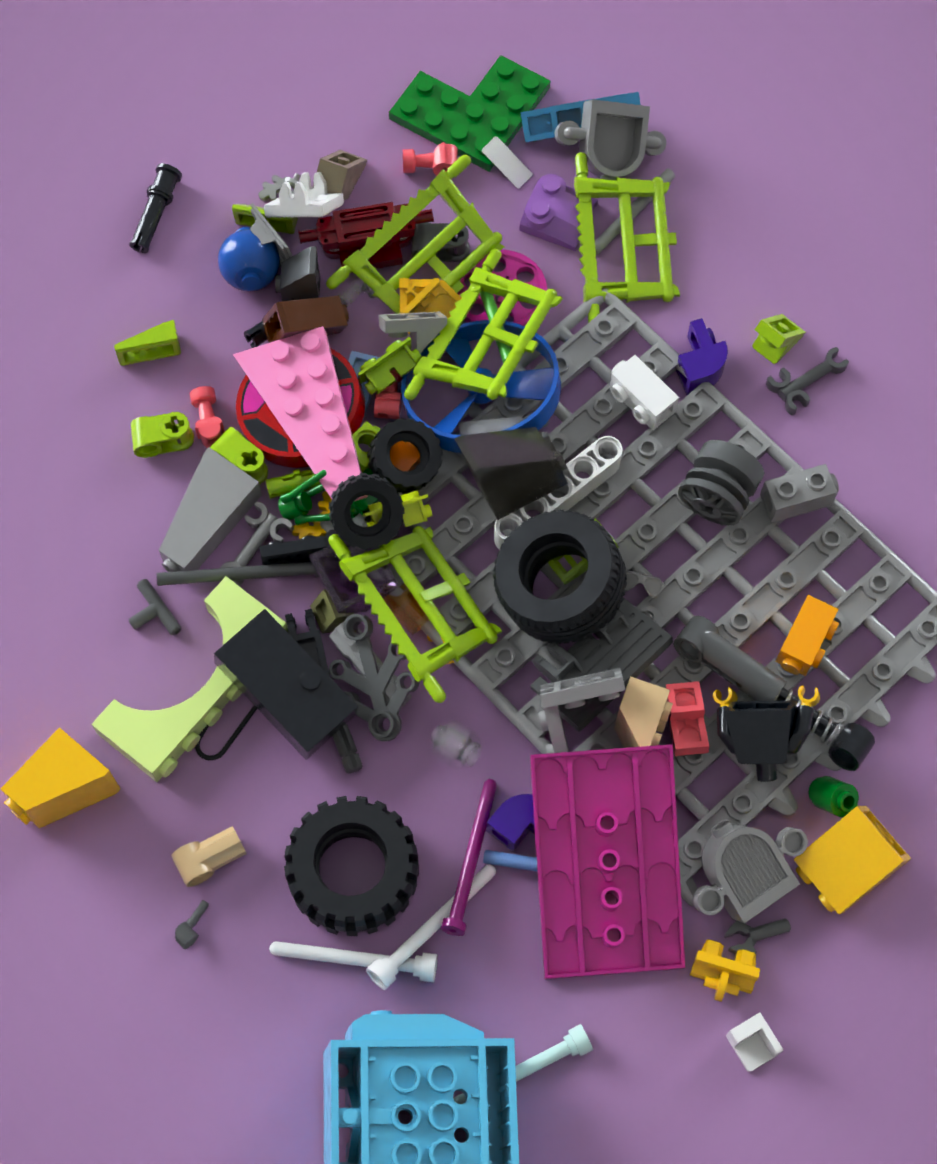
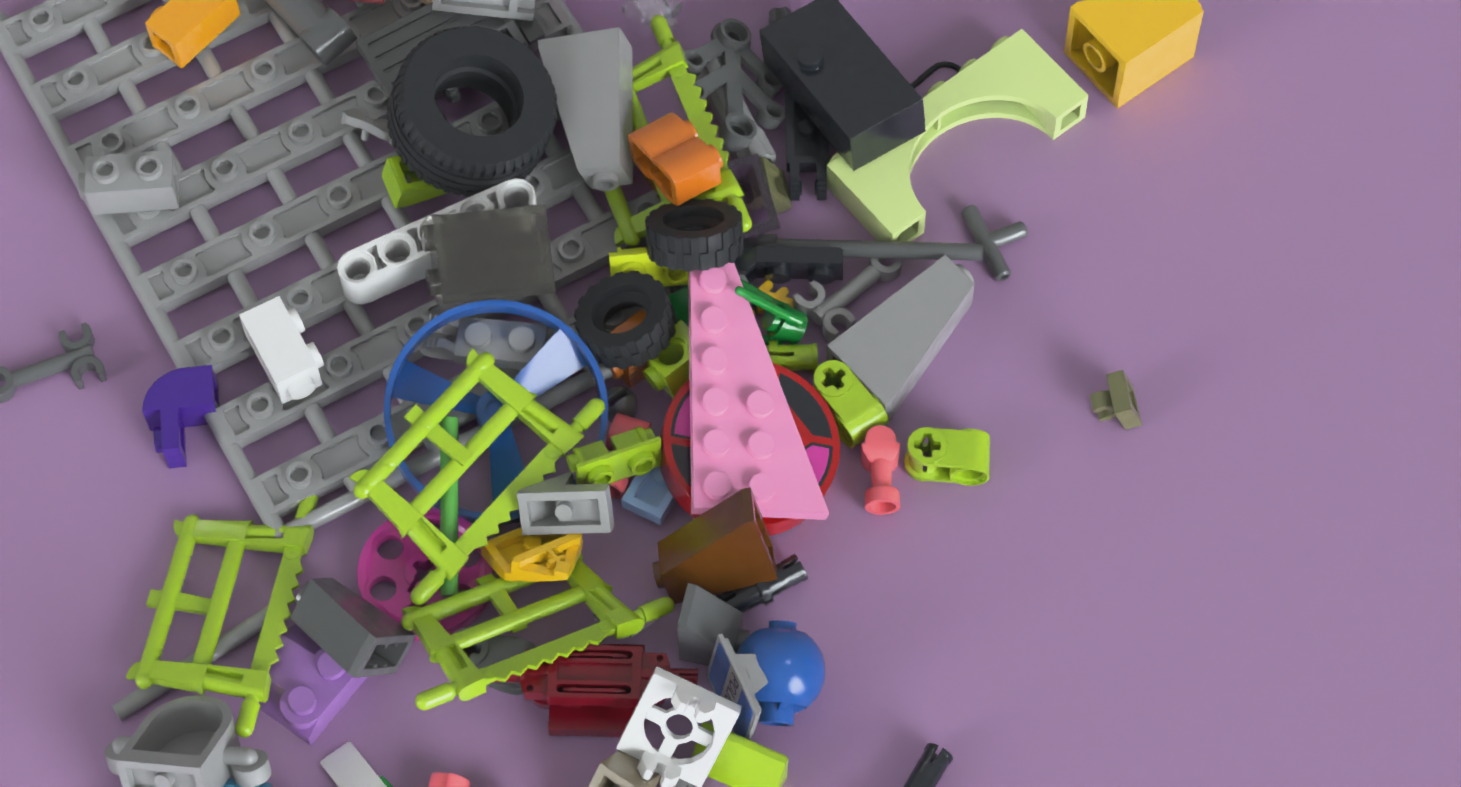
camera: 165 degrees left, 5 degrees down
lime slope [114,320,181,366] -> none
dark grey wheel [678,440,765,526] -> none
lime slope [752,314,806,364] -> none
none -> dark grey slope [290,578,416,678]
none -> light grey slope [538,27,633,191]
none -> orange brick [628,112,723,206]
none -> olive tile [1089,370,1142,430]

